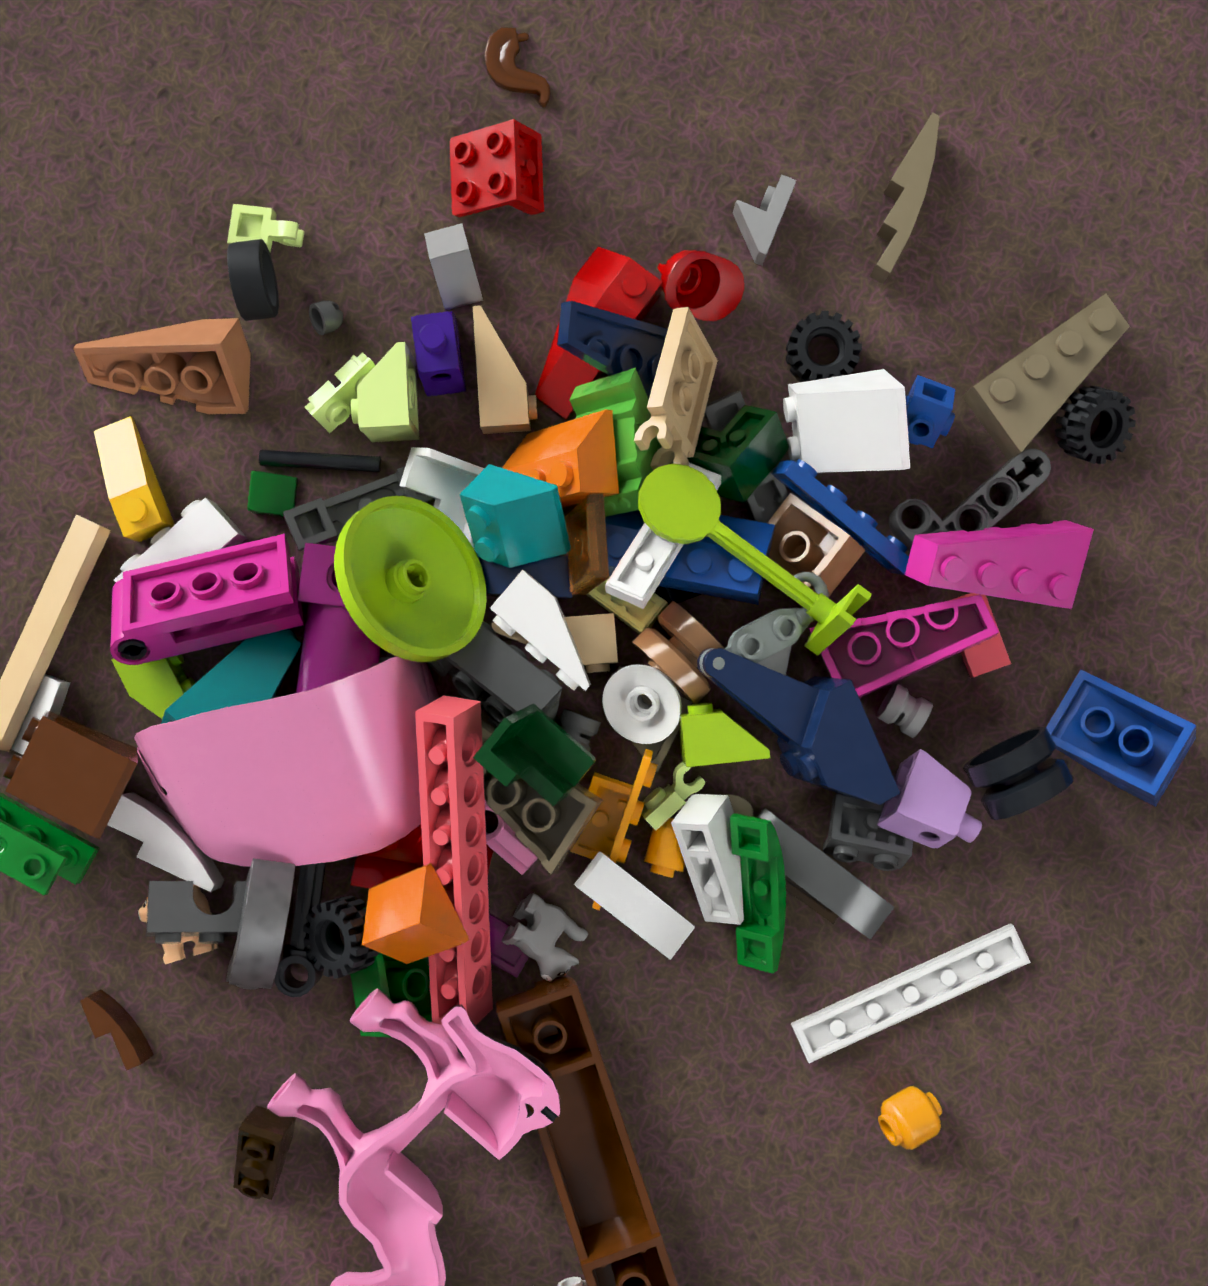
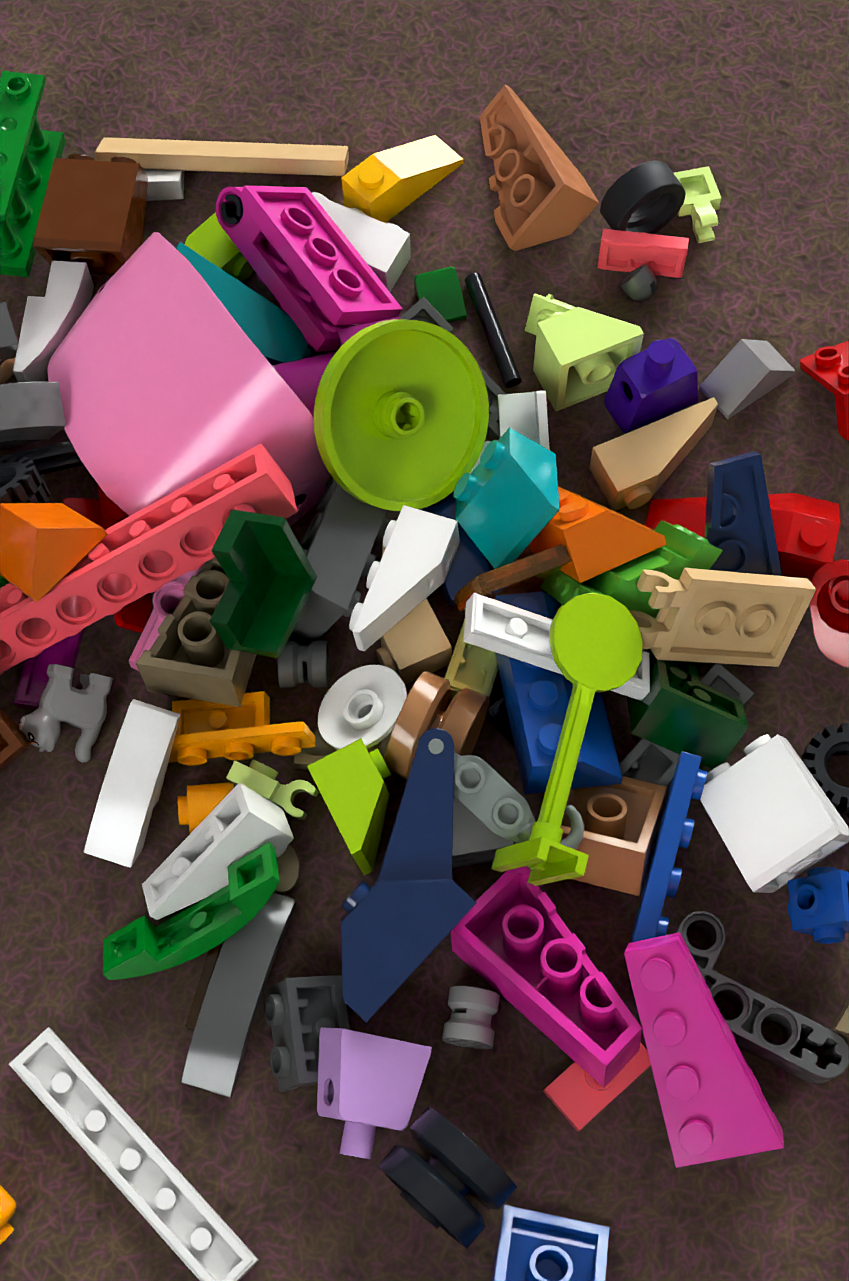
camera: 70 degrees right, 20 degrees down
none -> coral plate [597,228,689,278]

